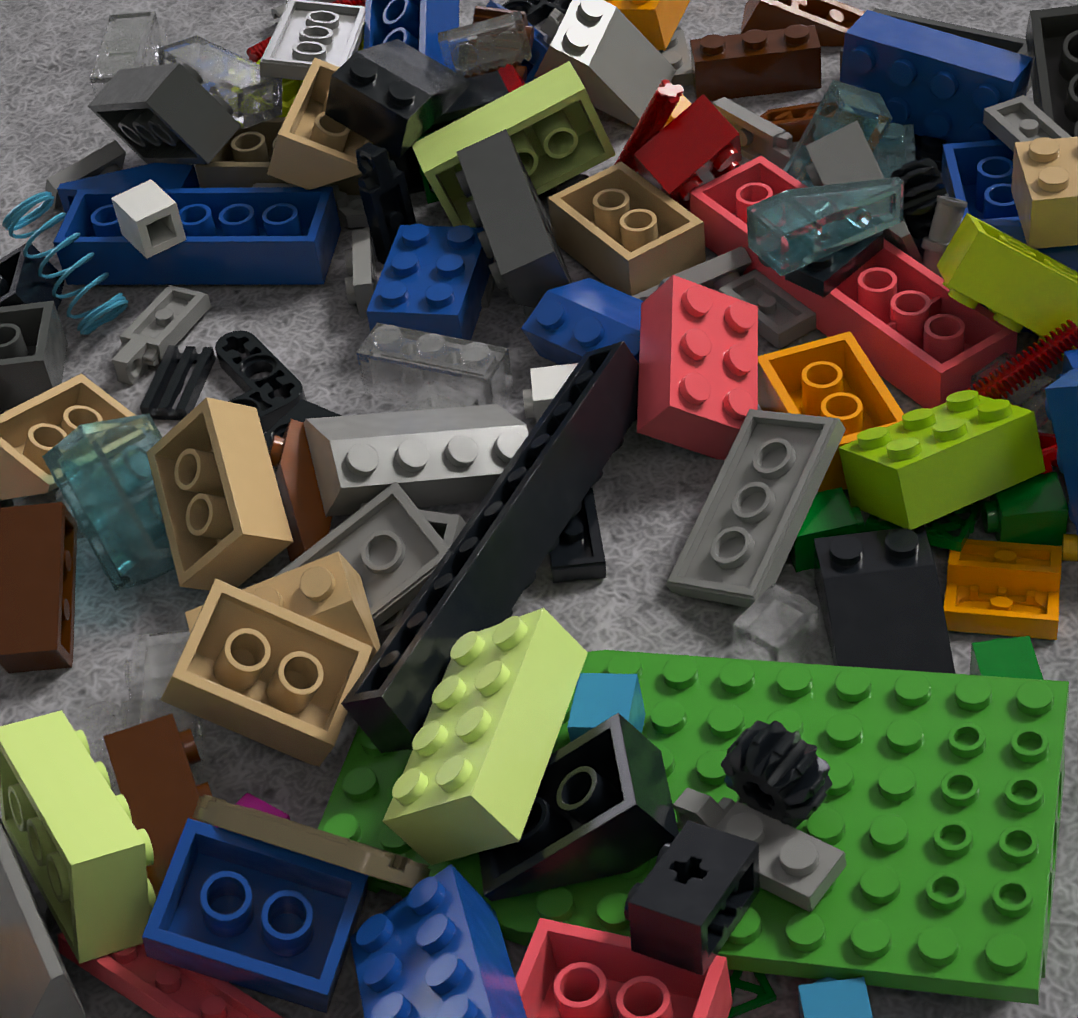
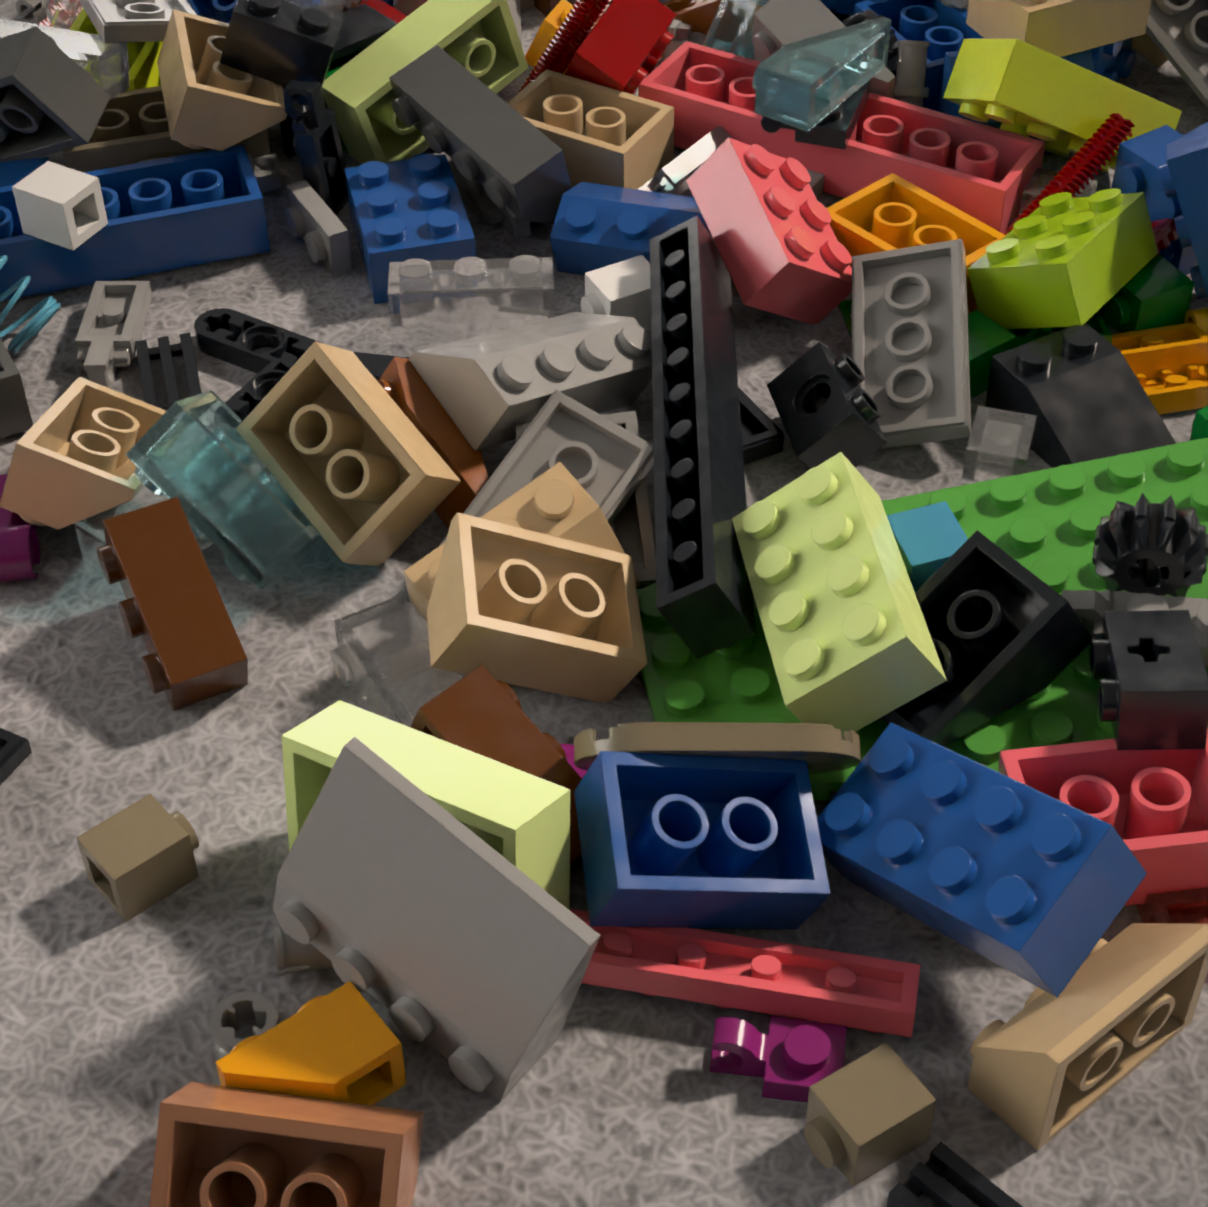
camera: 30 degrees left, 0 degrees up
none -> black brick [767,342,887,468]

